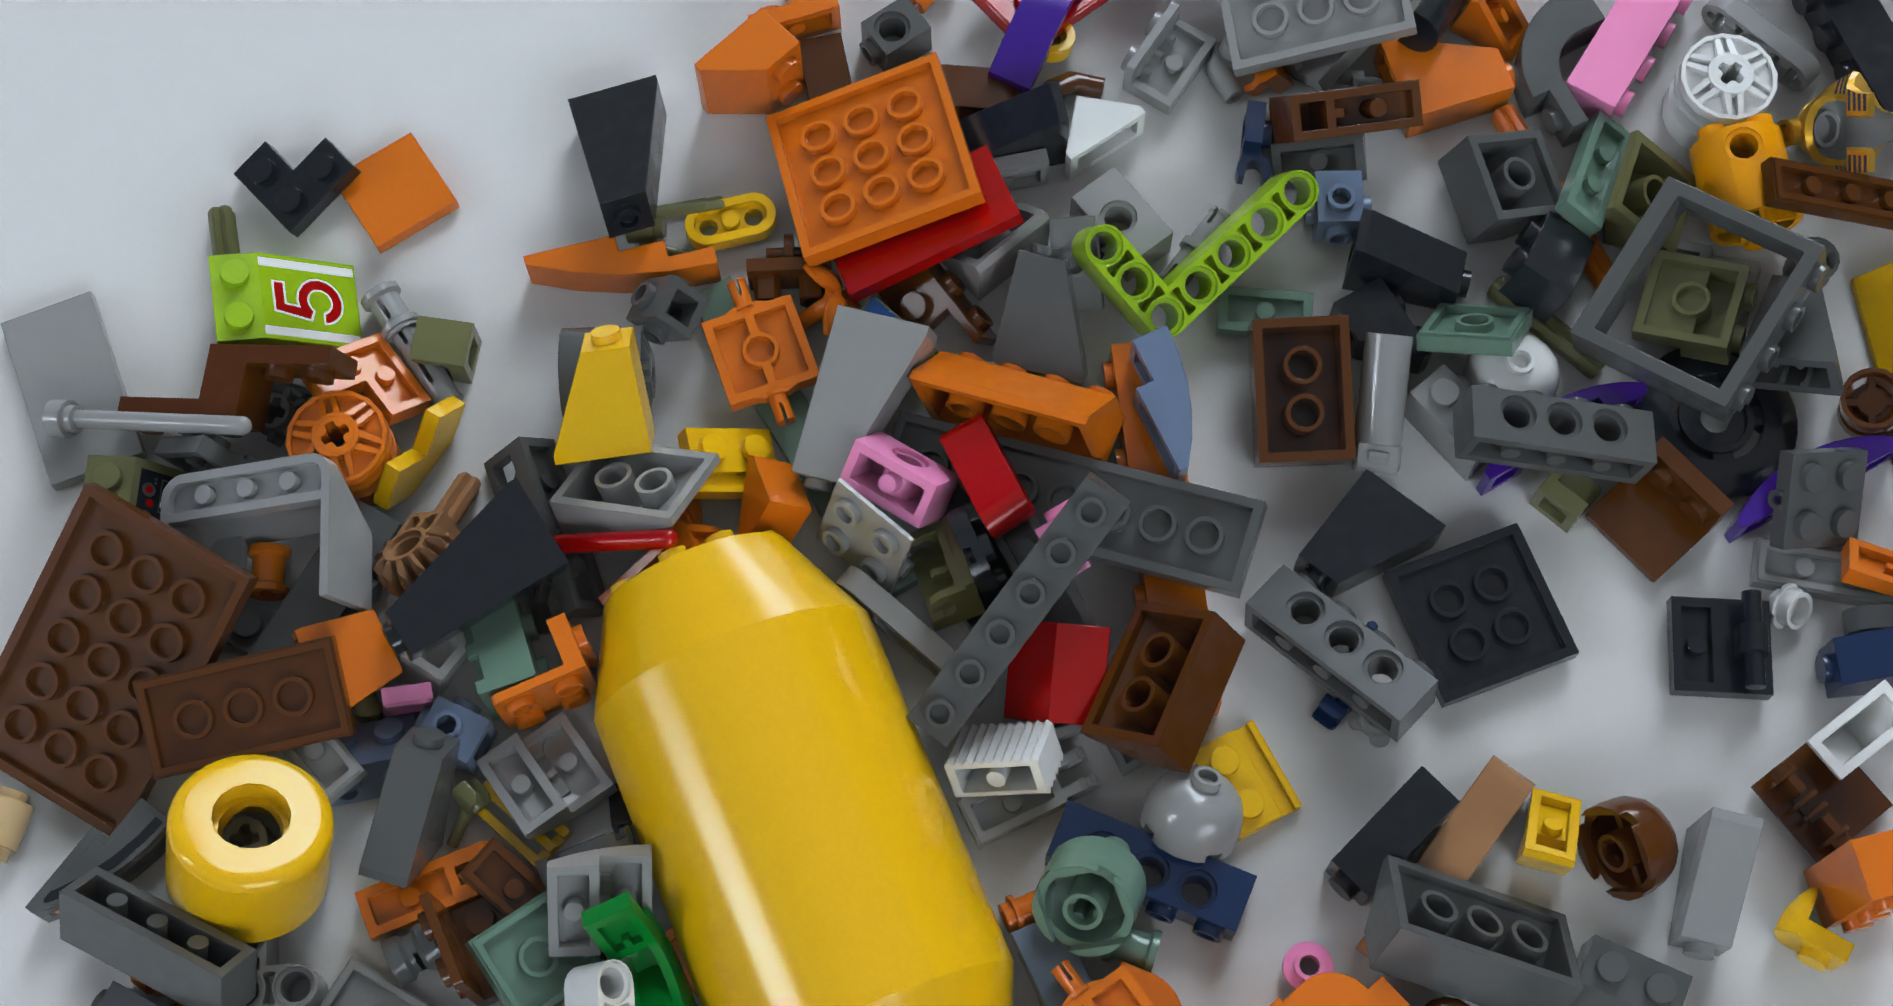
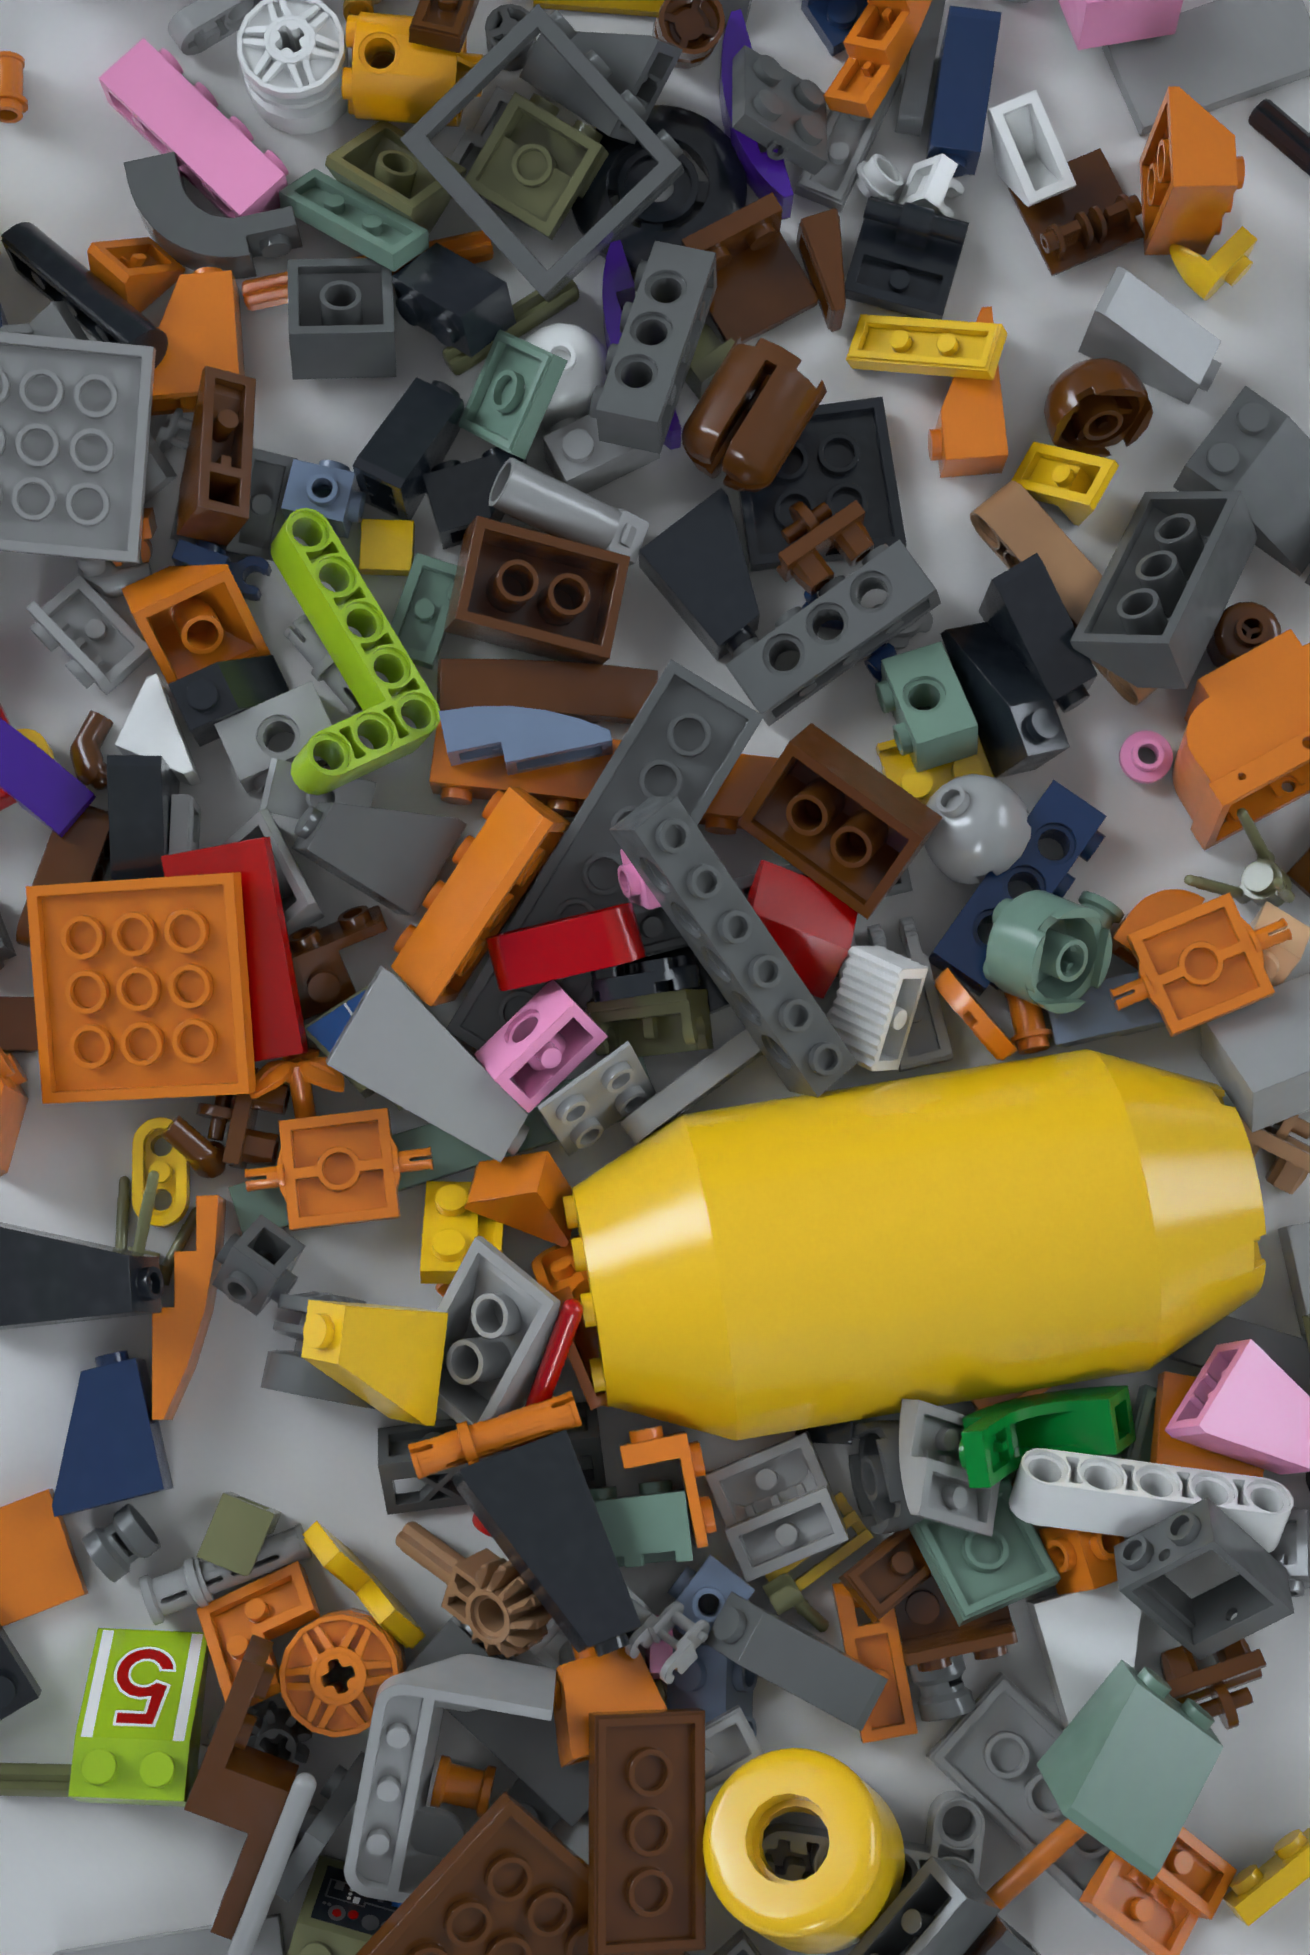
camera: 80 degrees left, 10 degrees up
none -> dark blue slope [52,1350,173,1517]
none -> dark grey wheel [82,1504,161,1583]
none -> orange slope [121,564,271,684]
none -> reddish brown arm [161,1115,227,1178]
none -> black slope [168,655,289,747]
none -> yellow tile [359,519,415,576]
none -> orange pin [408,1391,582,1479]
none -> reddish brown slope [437,659,658,724]
none -> light grey piece [625,1598,710,1684]
none -> reddish brown cylinder [682,336,827,492]
none -> reddish brown hips [777,500,874,596]
none -> reddish brown slope [796,208,846,332]
none -> yellow tile [846,314,1008,380]
none -> sand green brick [875,641,978,773]
none -> white tile [898,153,965,218]
none -> orange slope [928,306,1009,478]
none -> orange tile [934,967,1018,1061]
none -> black slope [941,622,1070,778]

